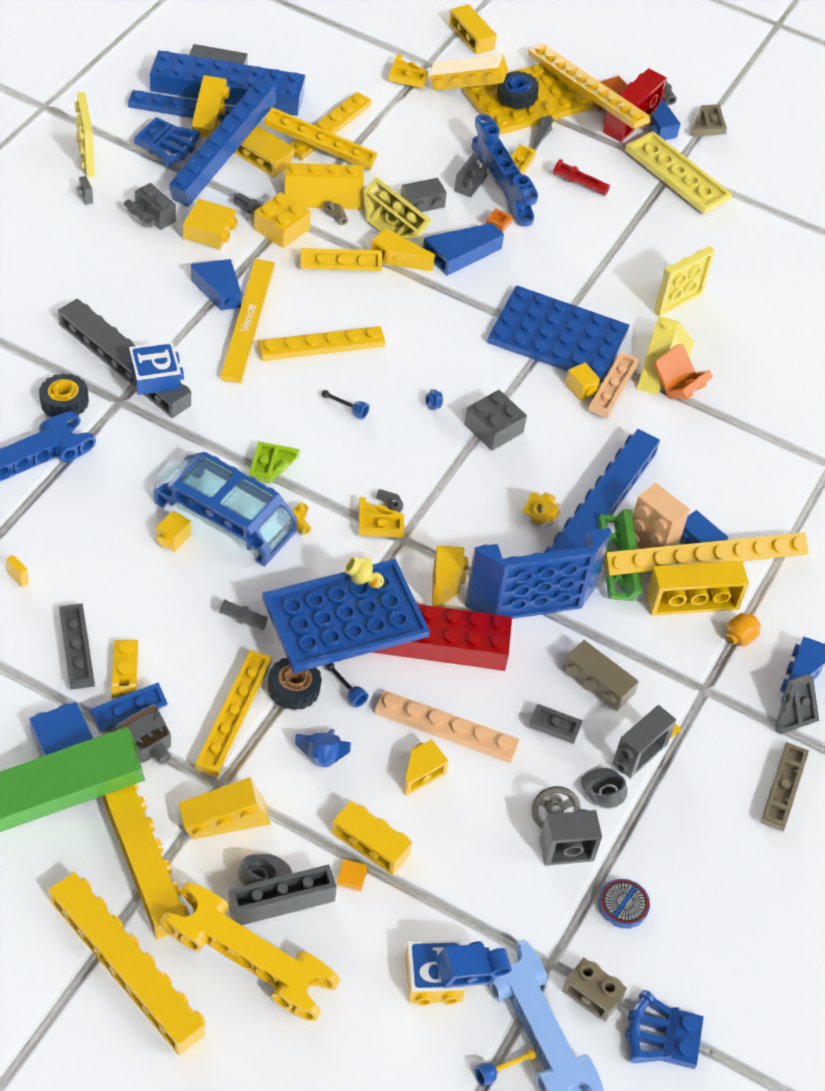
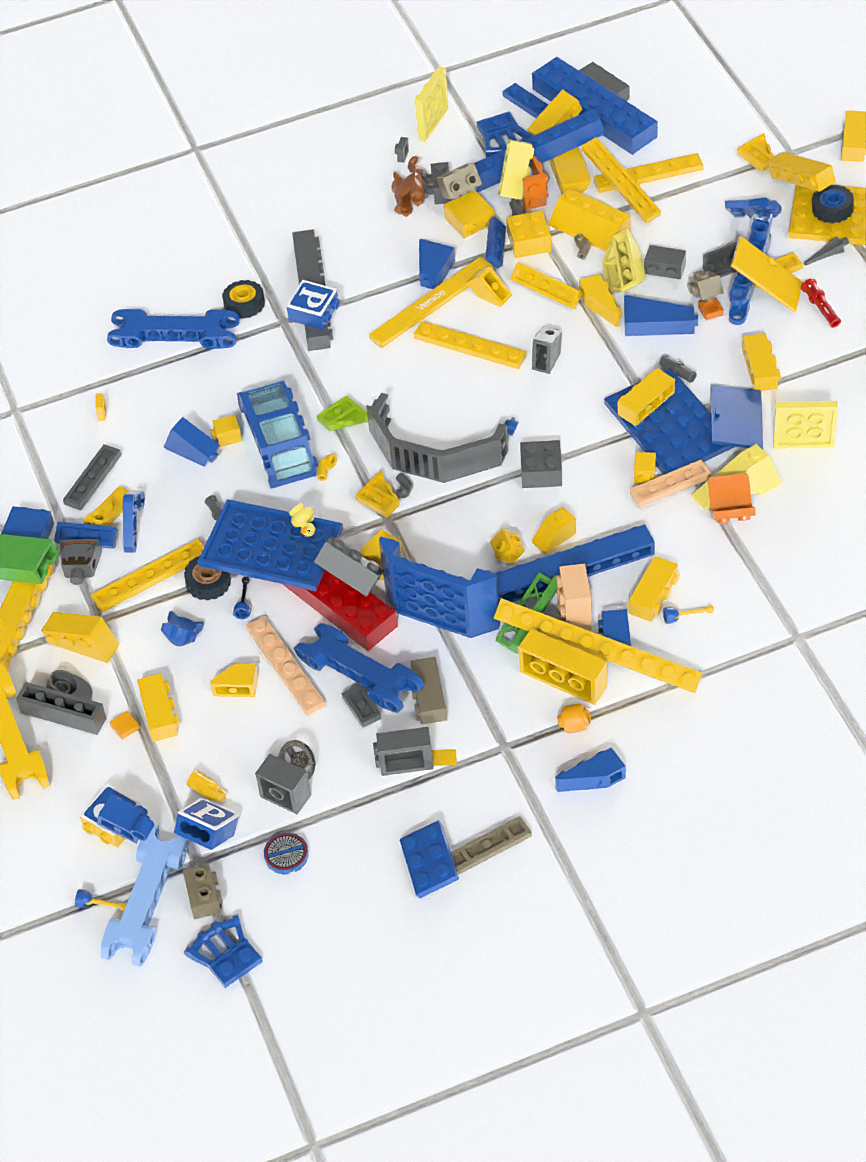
camera: 50 degrees right, 0 degrees up
blue hinge [321,390,370,420] -> none
dark grey cap [581,768,628,809] -> none
dark grey wing [775,675,820,734] -> none
none -> beam [123,491,145,553]
none -> blue slope [163,416,220,467]
none -> piece [174,798,239,850]
none -> yellow hinge [187,769,227,802]
none -> blue piece [294,623,424,713]
none -> brick [314,537,384,596]
none -> dark grey panel [366,393,508,483]
none -> dark orange animal [391,156,425,217]
none -> blue plate [399,820,459,898]
none -> brick [436,163,482,201]
none -> yellow slope [466,266,512,307]
none -> blue plate [485,216,506,269]
none -> light yellow brick [498,139,534,200]
none -> orange bracket [522,156,549,210]
none -> torso [532,327,562,374]
none -> yellow slope [532,506,576,554]
none -> yellow brick [617,368,675,426]
none -> yellow brick [629,556,680,622]
none -> dark grey pin [659,355,697,383]
none -> hinge [663,605,714,624]
none -> brick [687,270,724,302]
none -> container [710,384,763,449]
none -> blue plate [725,197,782,219]
none -> yellow container [731,237,803,313]
none -> yellow brick [742,333,781,391]

